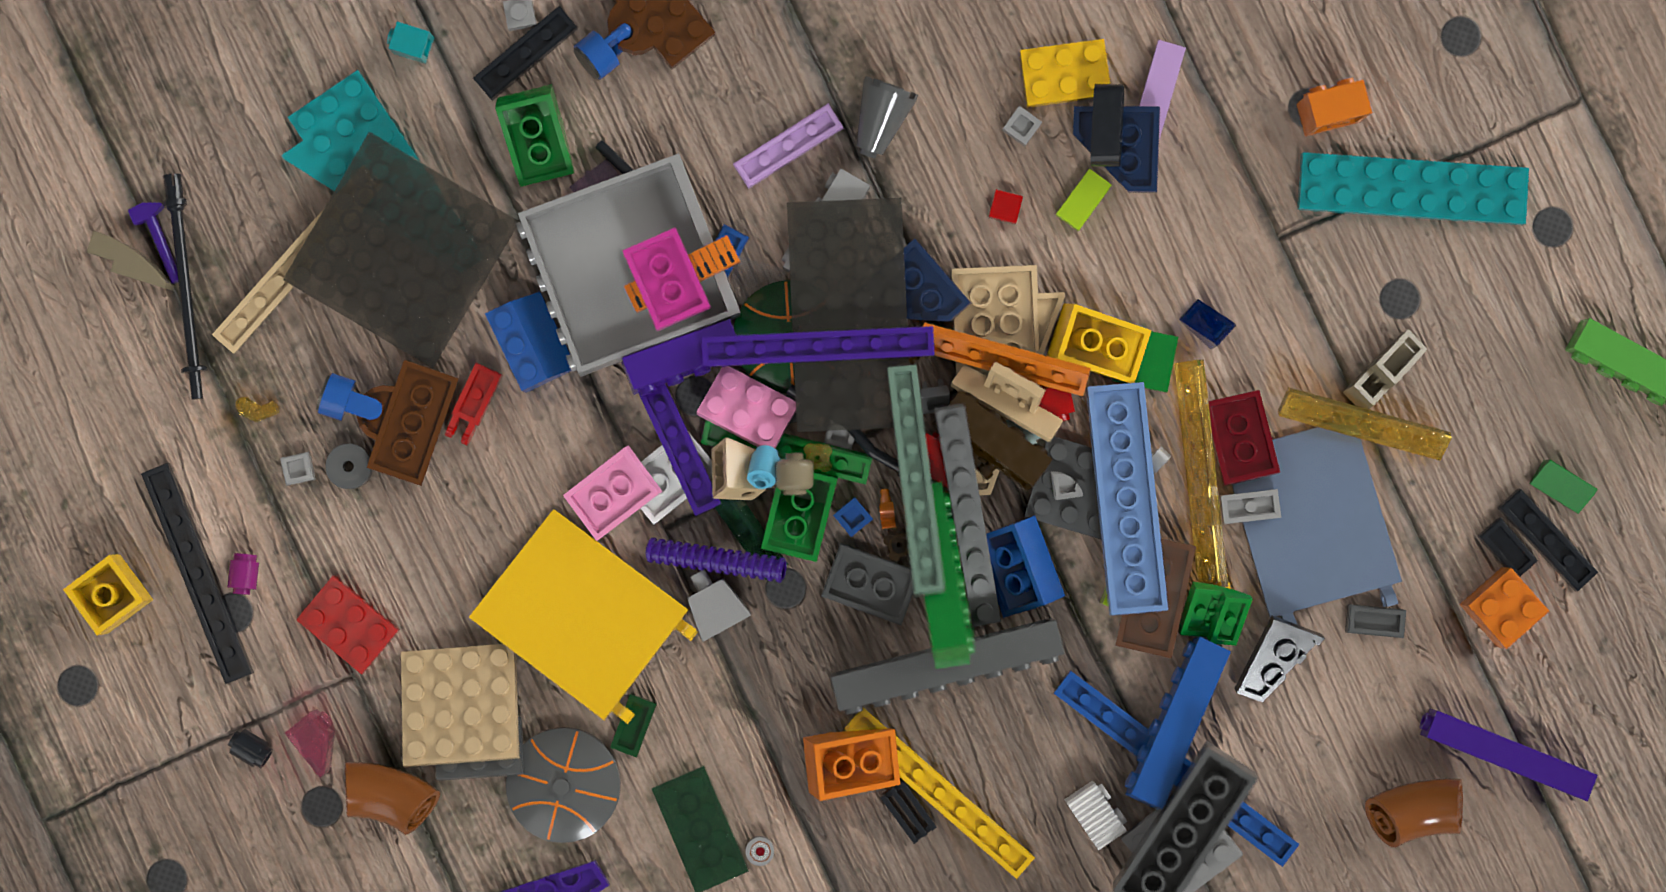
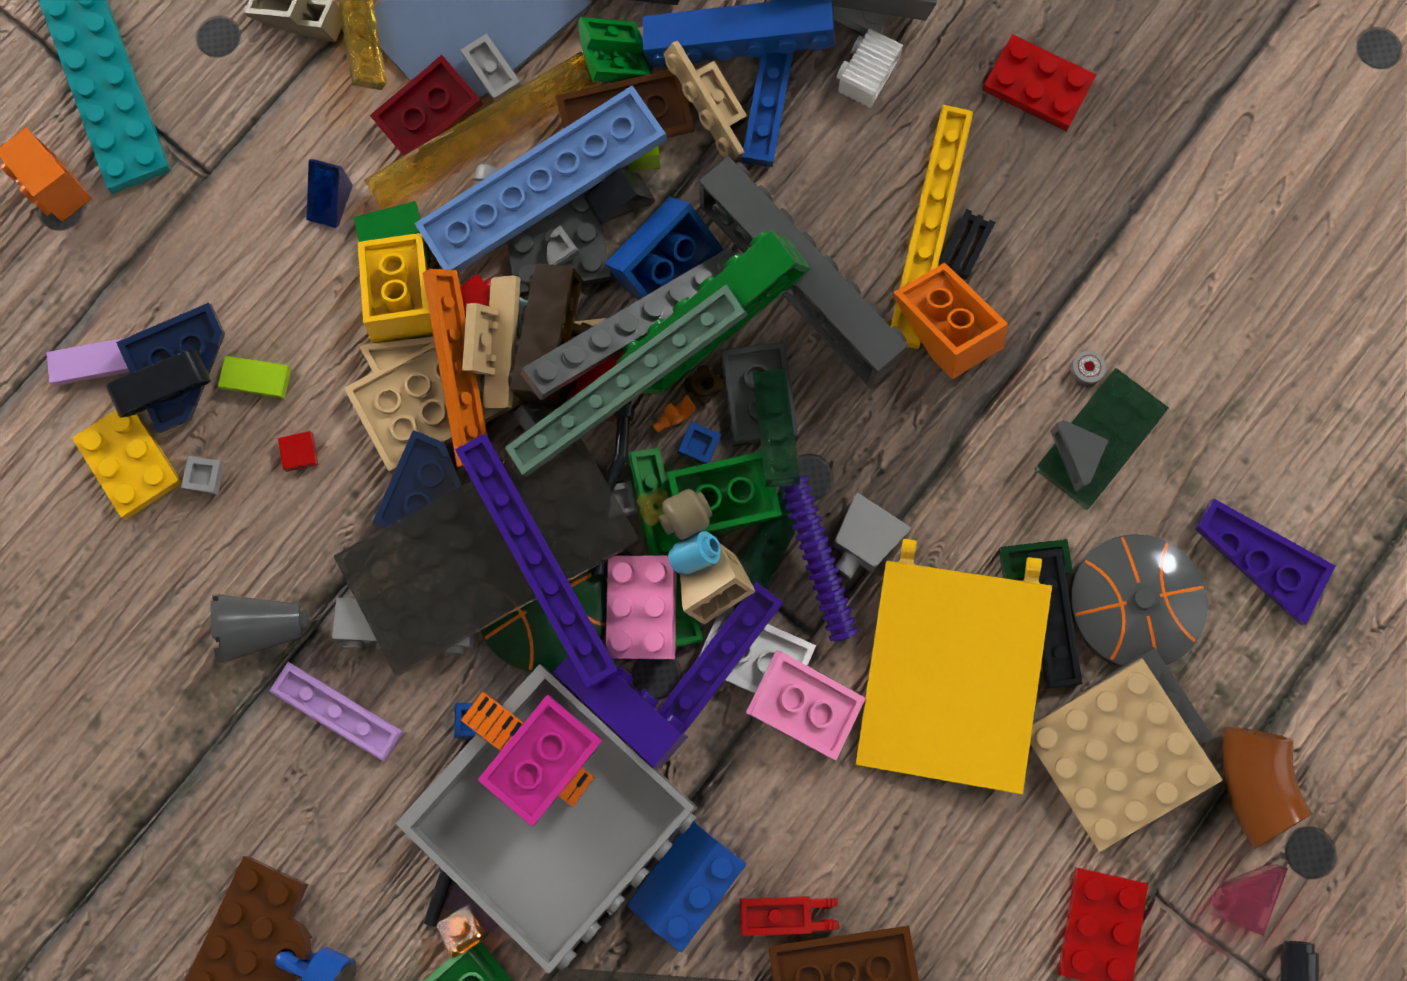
camera: 115 degrees left, 10 degrees down
none -> clear orange plate [437,905,484,958]
none -> black slope [585,168,655,225]
none -> tan bracket [664,41,747,161]
none -> clear green plate [753,369,800,488]
none -> black tile [1025,549,1083,689]
none -> dark grey slope [1050,420,1108,492]

